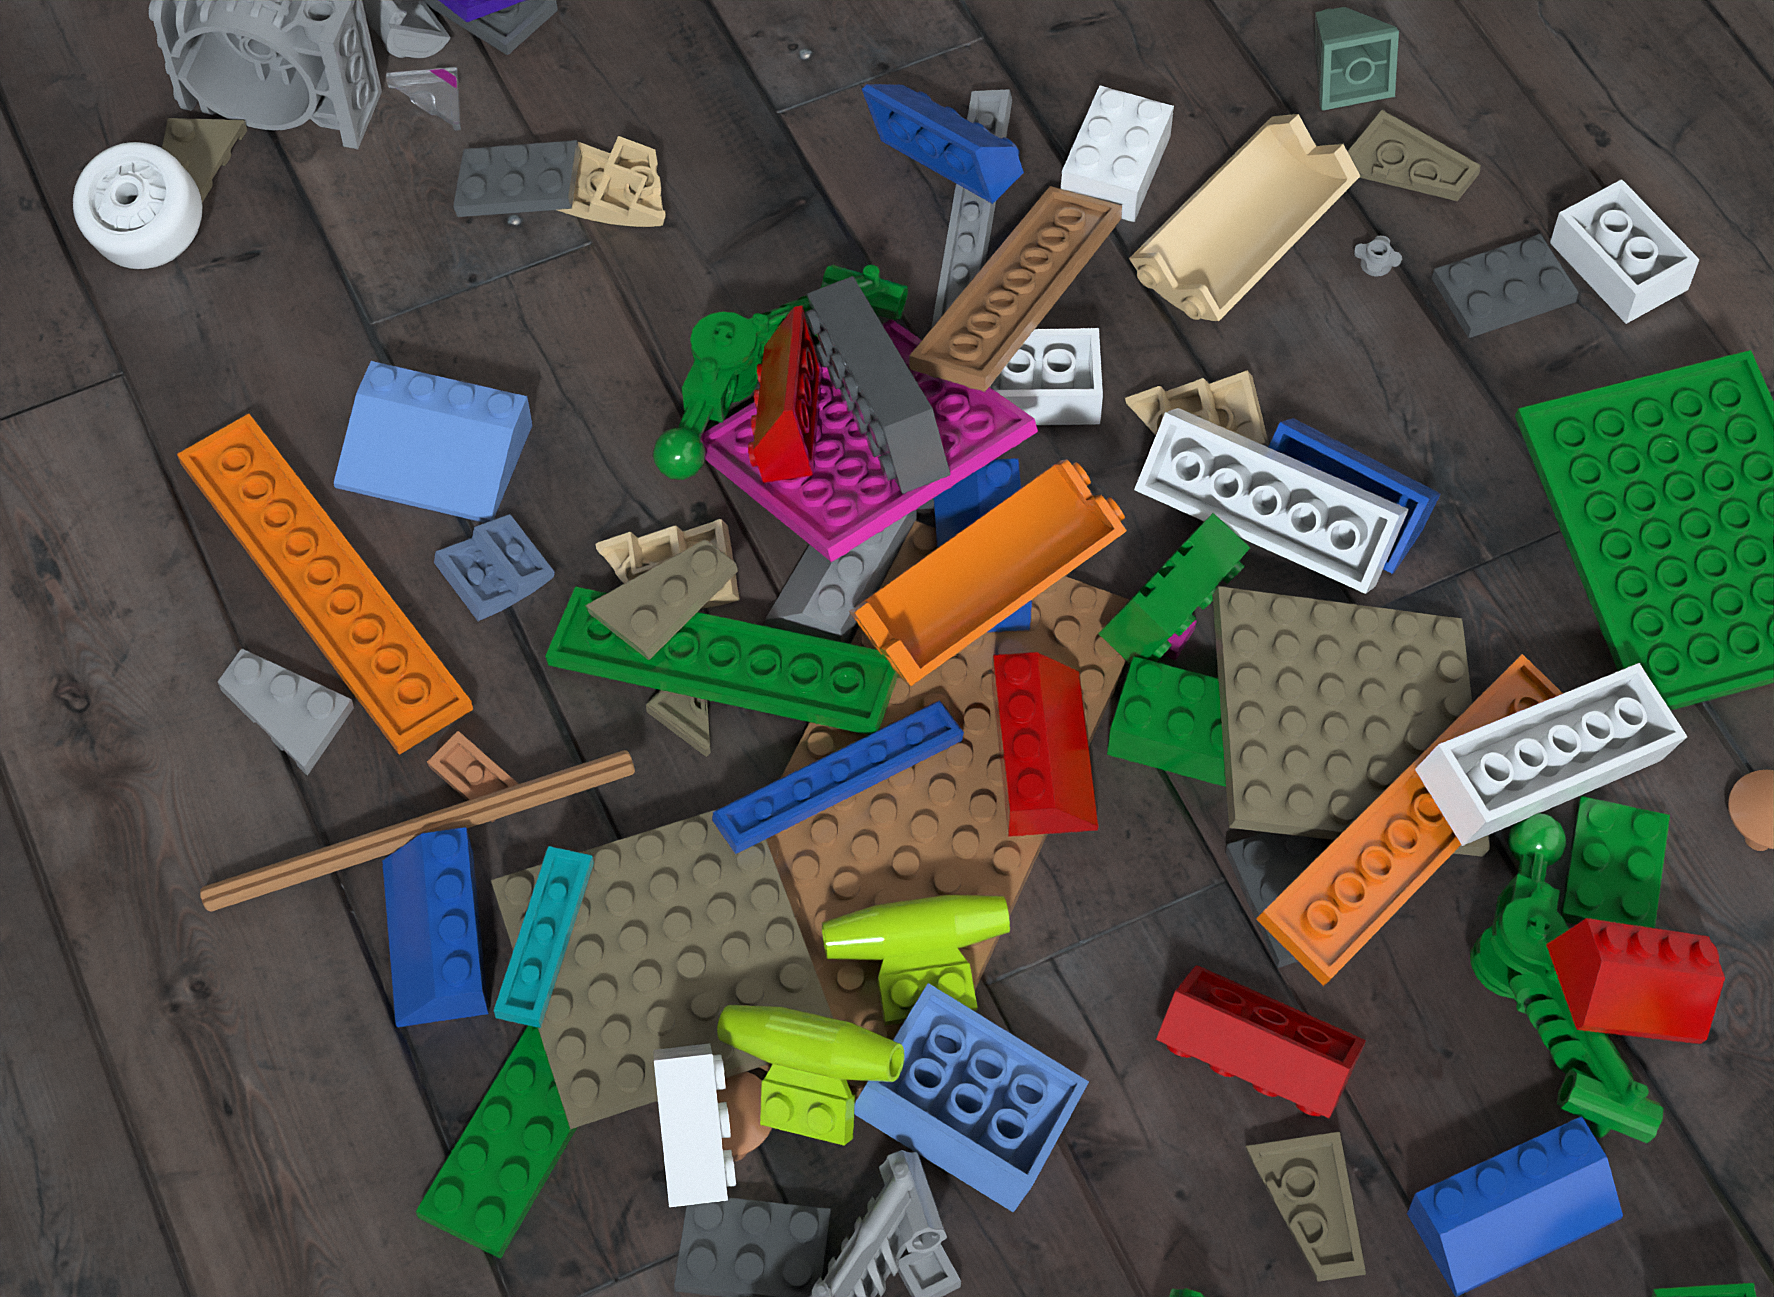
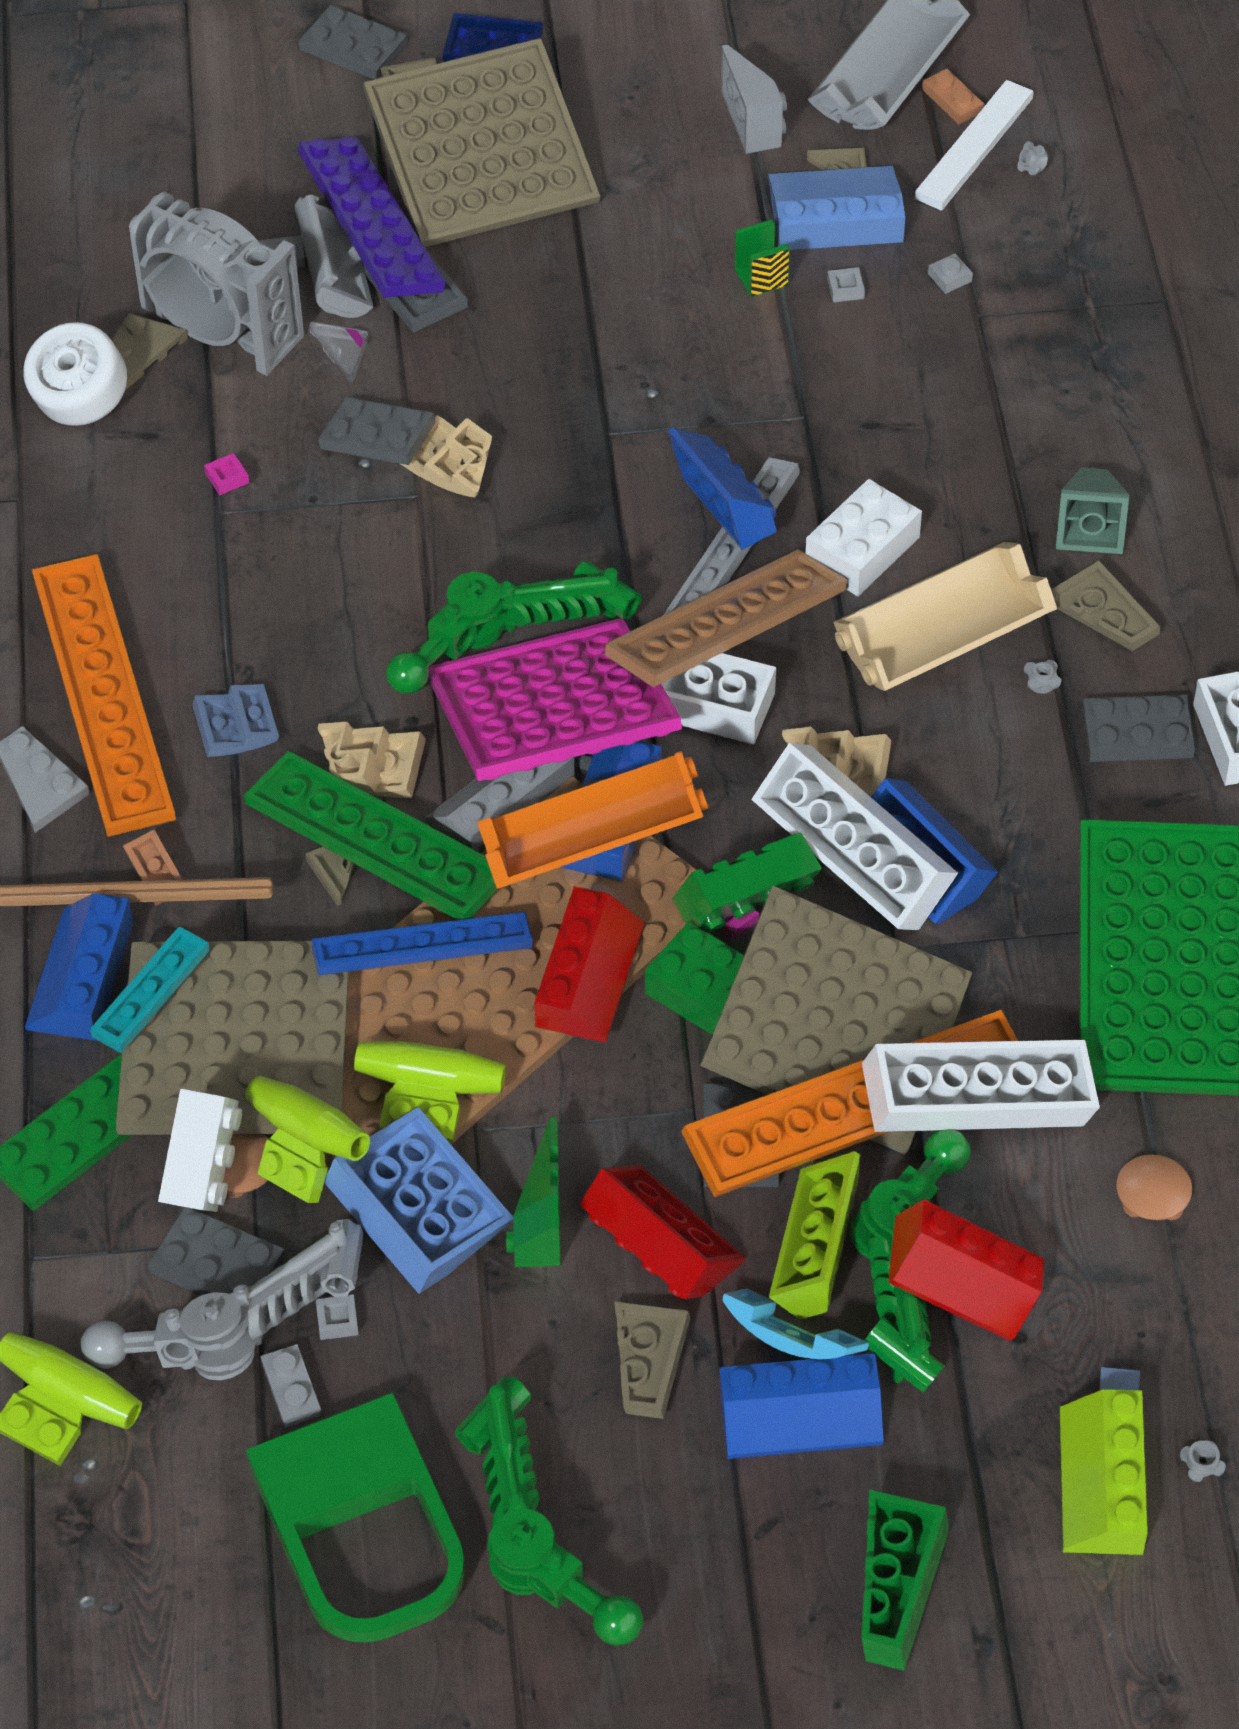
camera: 20 degrees right, 5 degrees down
medium blue slope [333,361,532,523] -> none
dark tan wing [585,540,738,660] -> none
red slope [748,306,822,483] -> none
dark grey brick [805,276,950,494] -> none
green plate [1561,796,1670,928] -> none
none -> dark pink plate [204,453,249,495]
none -> green wedge [506,1117,561,1267]
none -> medium azure slope [722,1288,869,1359]
none -> lime slope [769,1151,860,1320]

